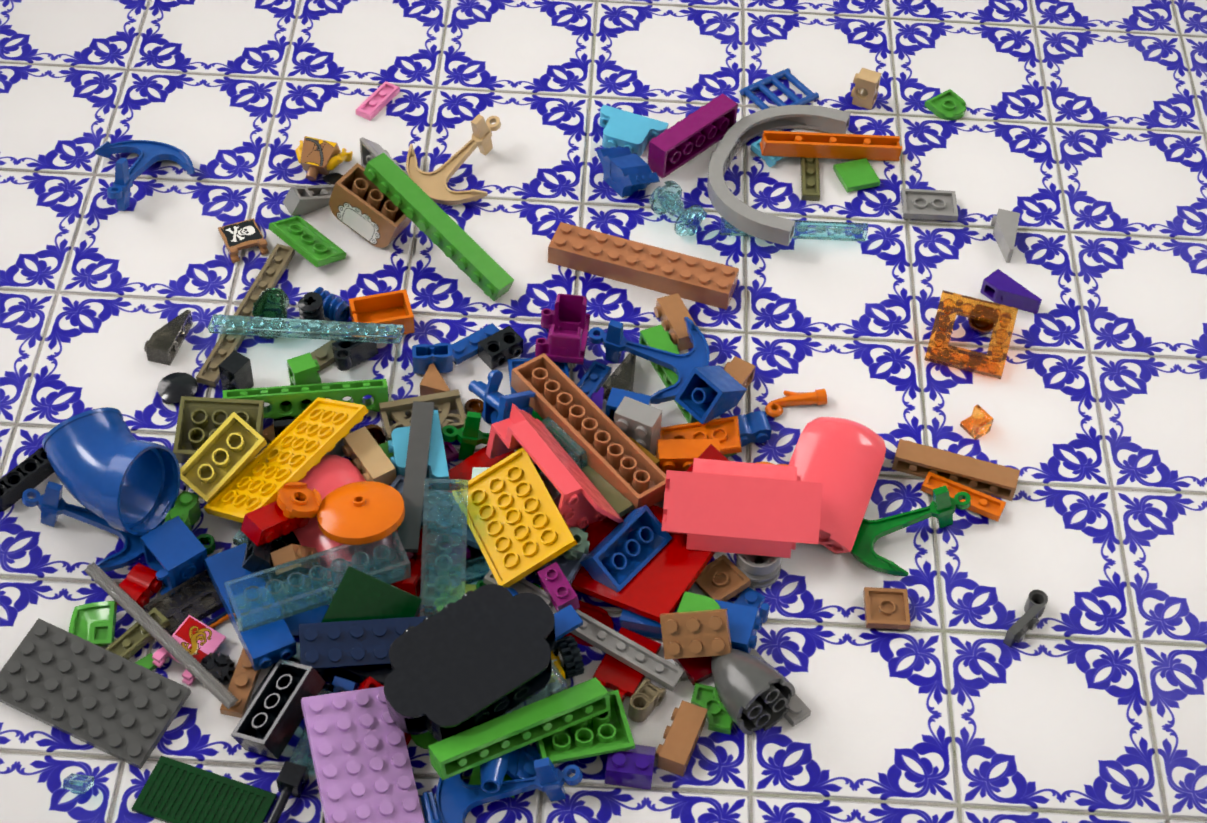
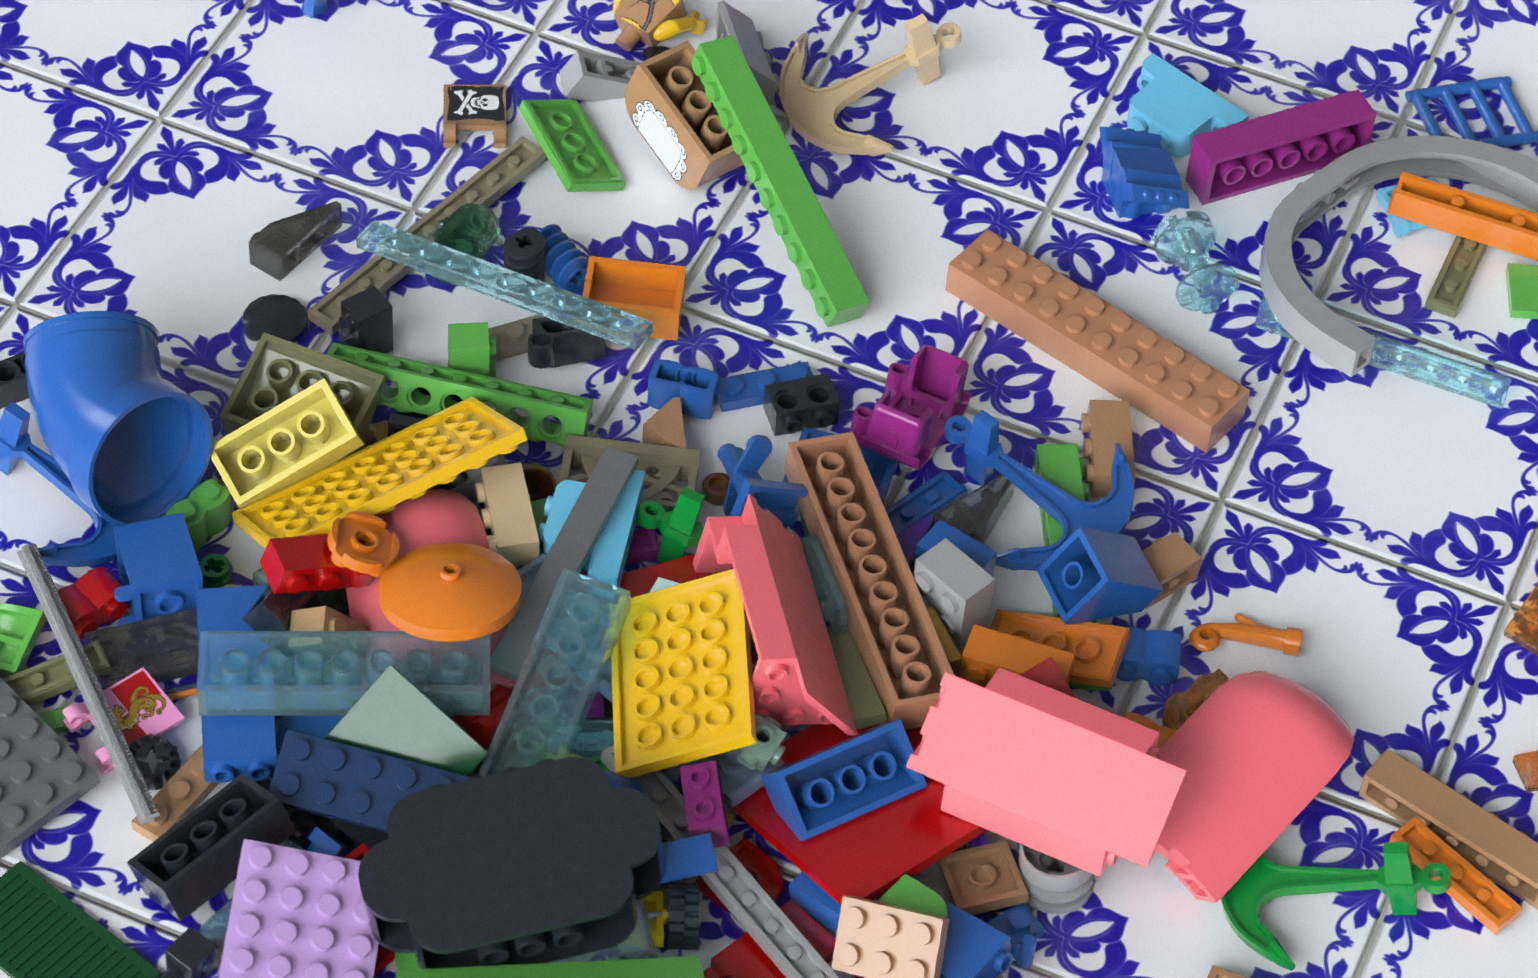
camera: 20 degrees right, 0 degrees up
none -> clear orange plate [1162,669,1229,730]

